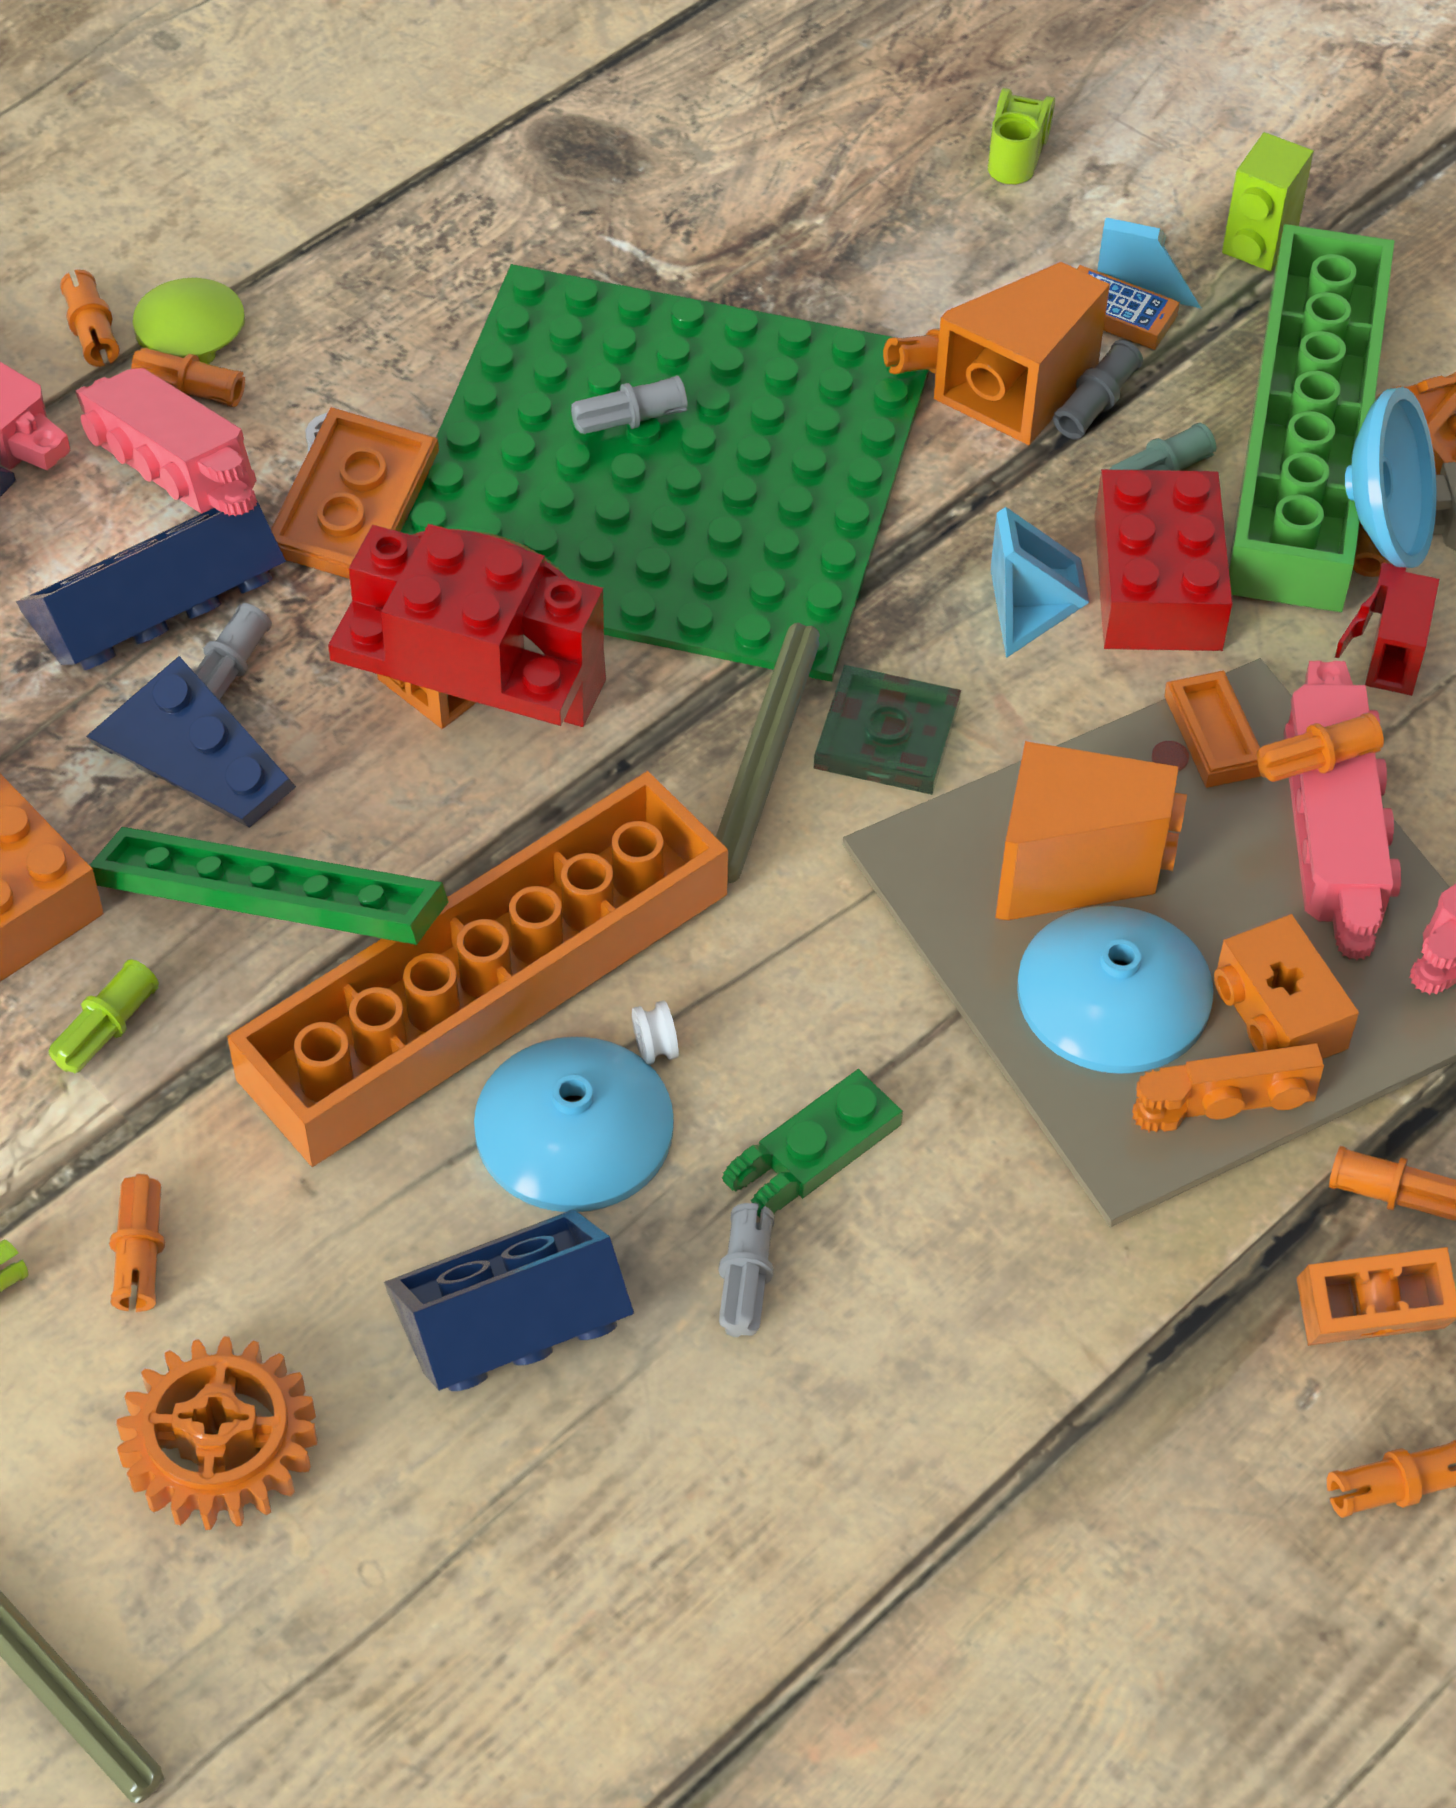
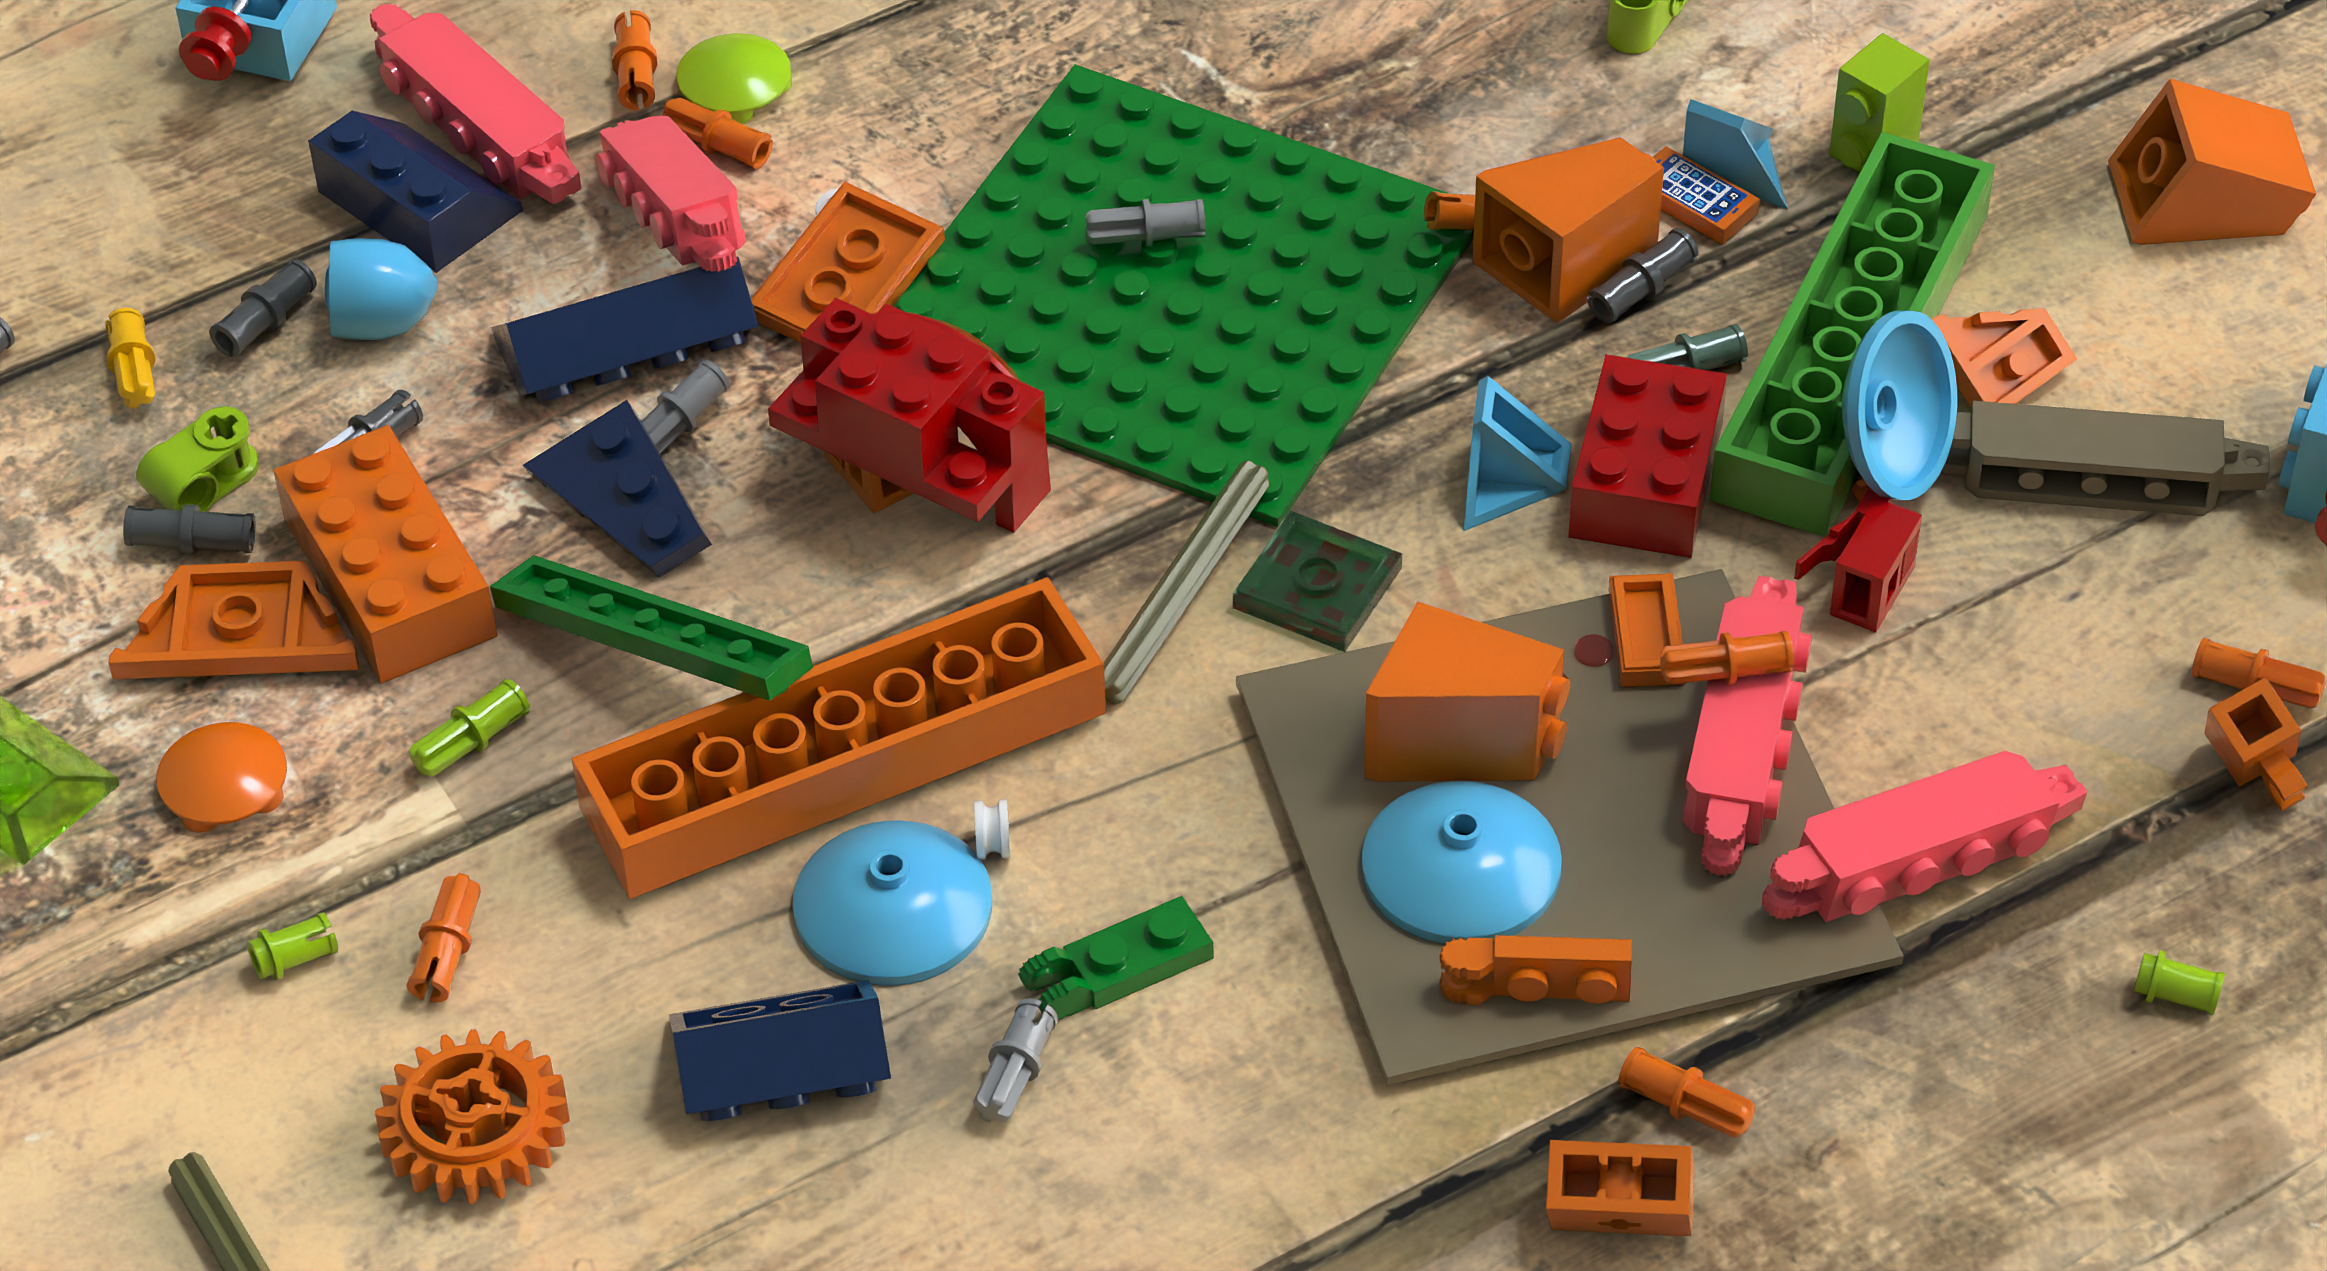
camera: 15 degrees right, 5 degrees down
orange brick [1214,914,1359,1059] -> none

